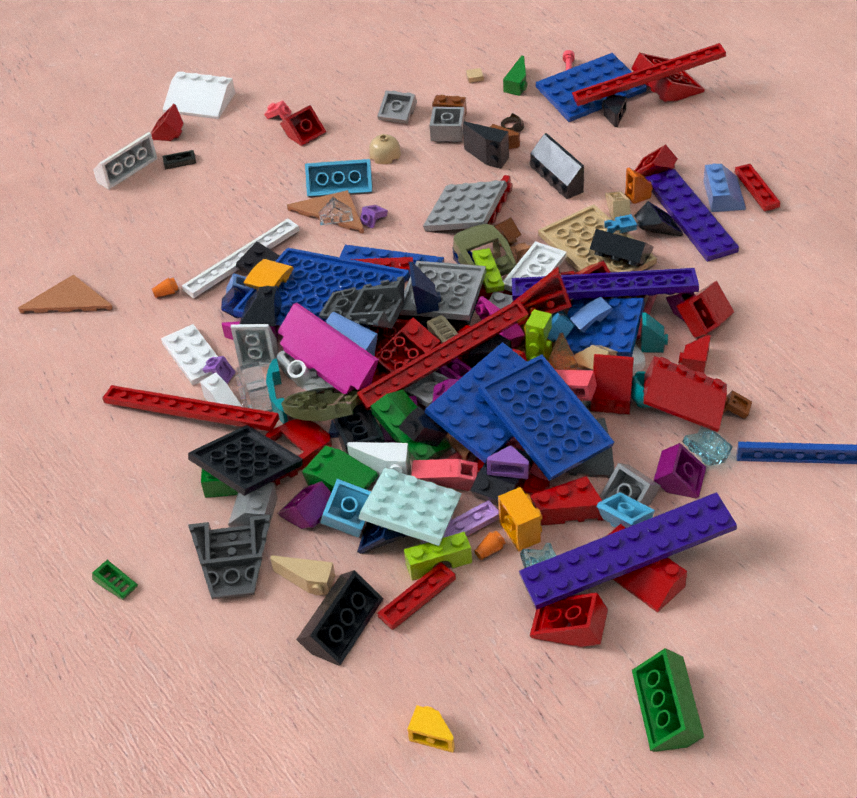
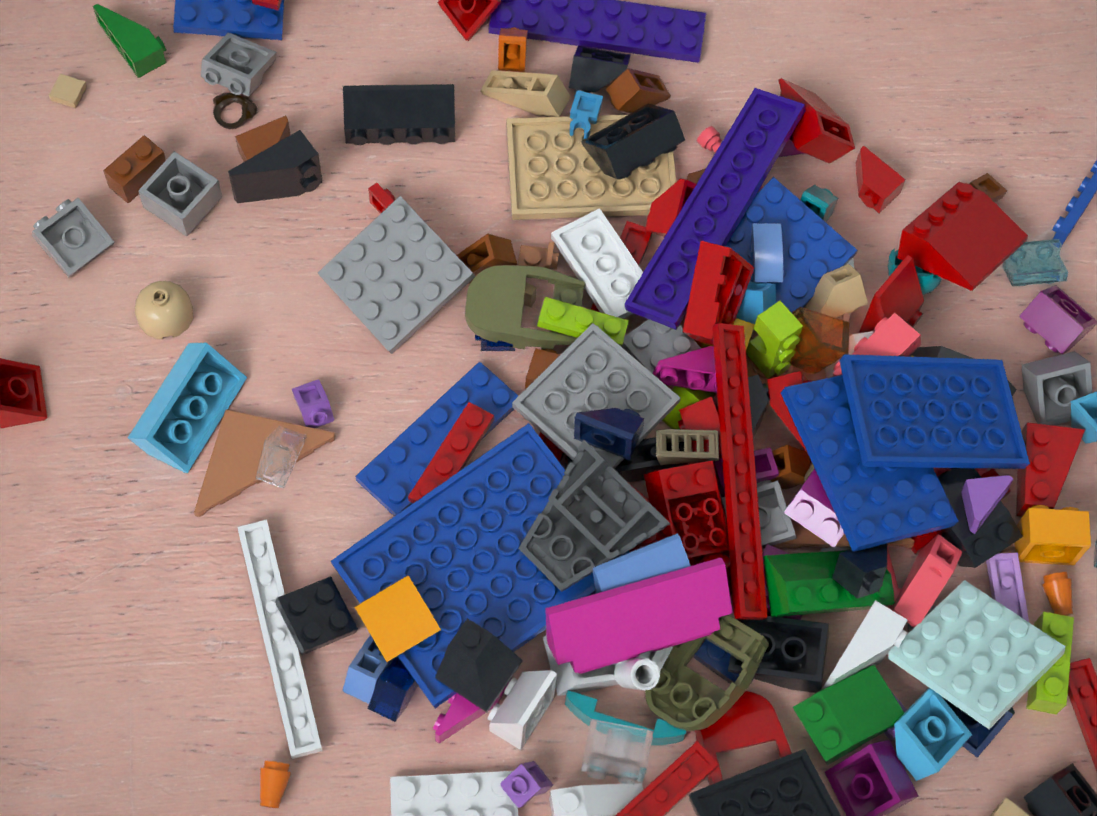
camera: 70 degrees left, 20 degrees up
none -> light grey plate [201,33,276,97]
none -> dark orange slope [606,68,671,113]

